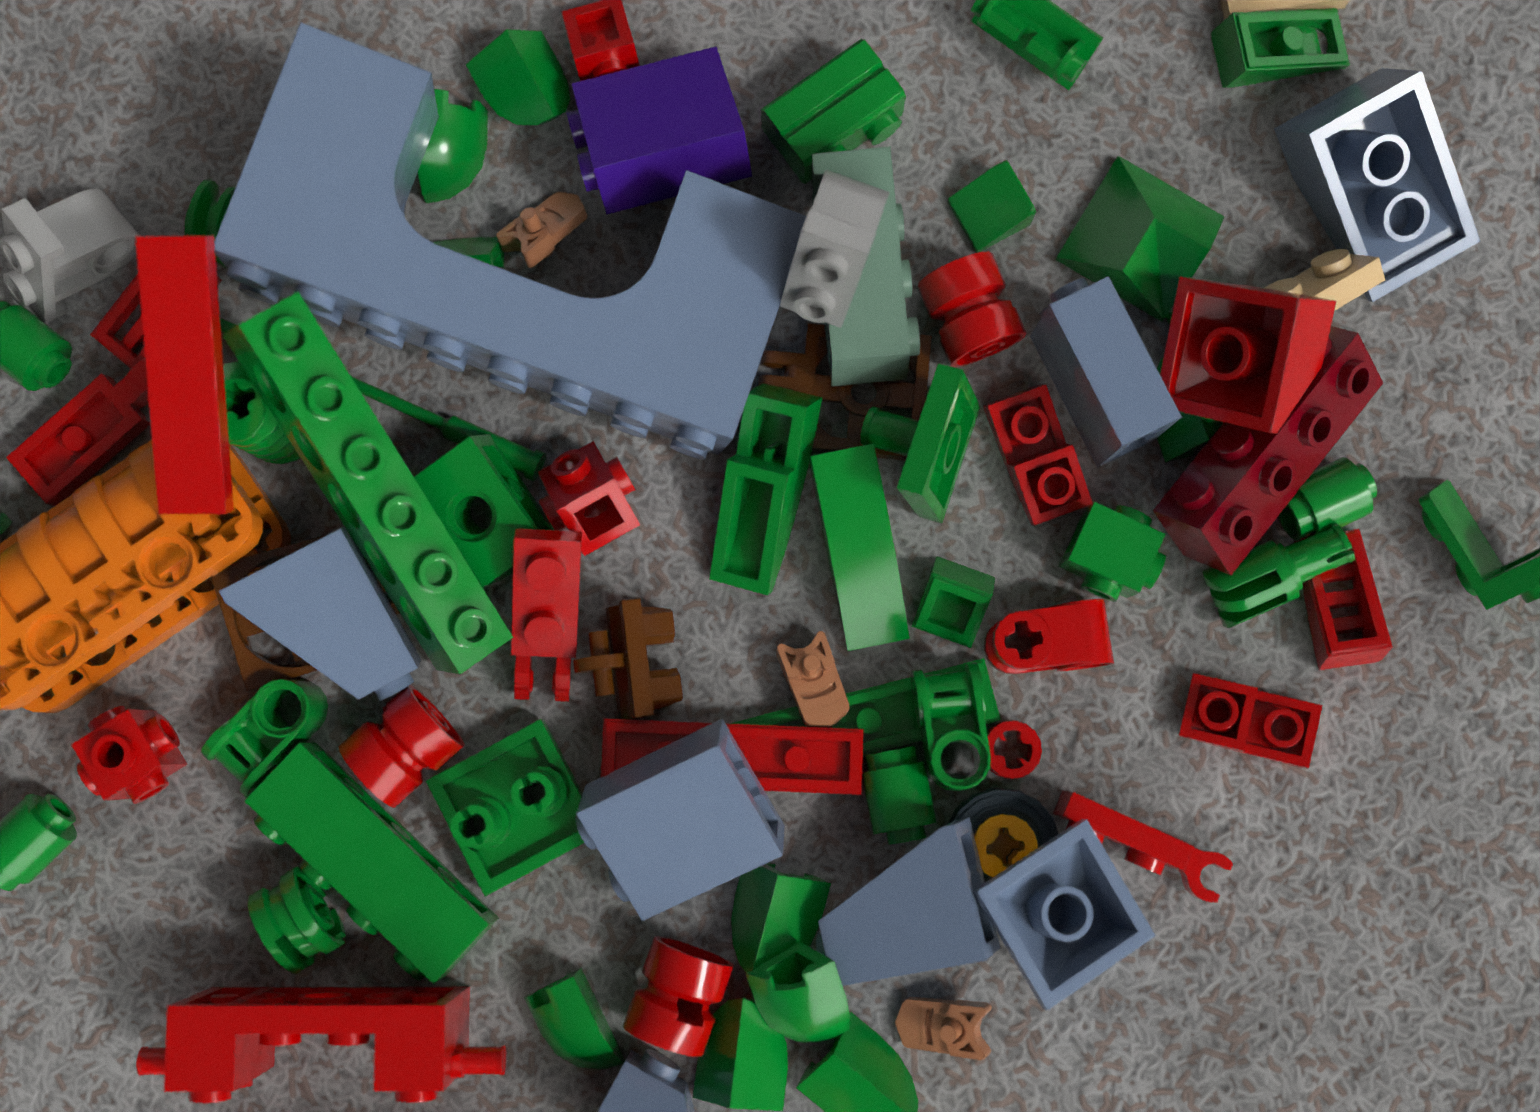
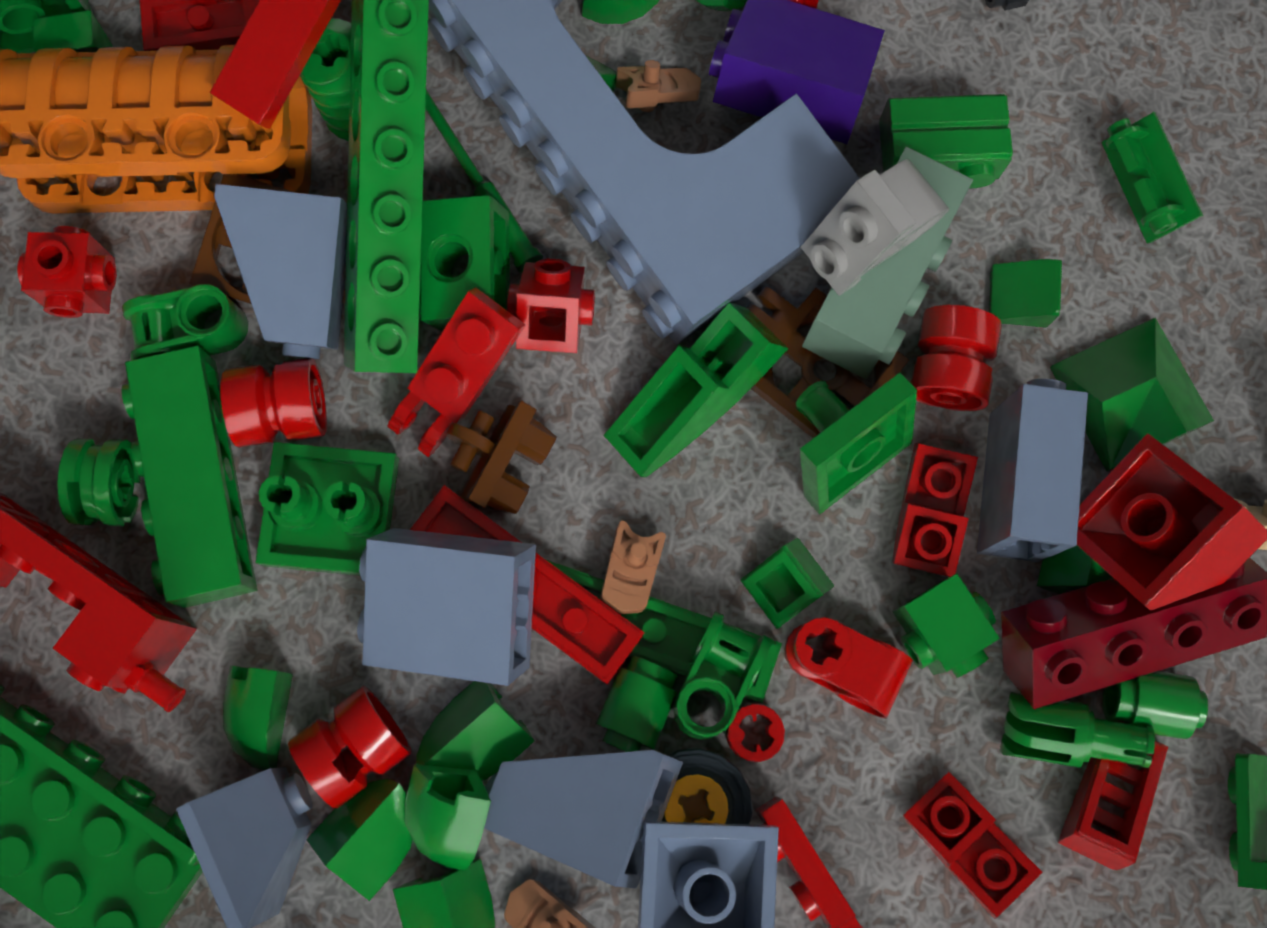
camera: 30 degrees right, 5 degrees down
green slope [810,443,910,652] -> none

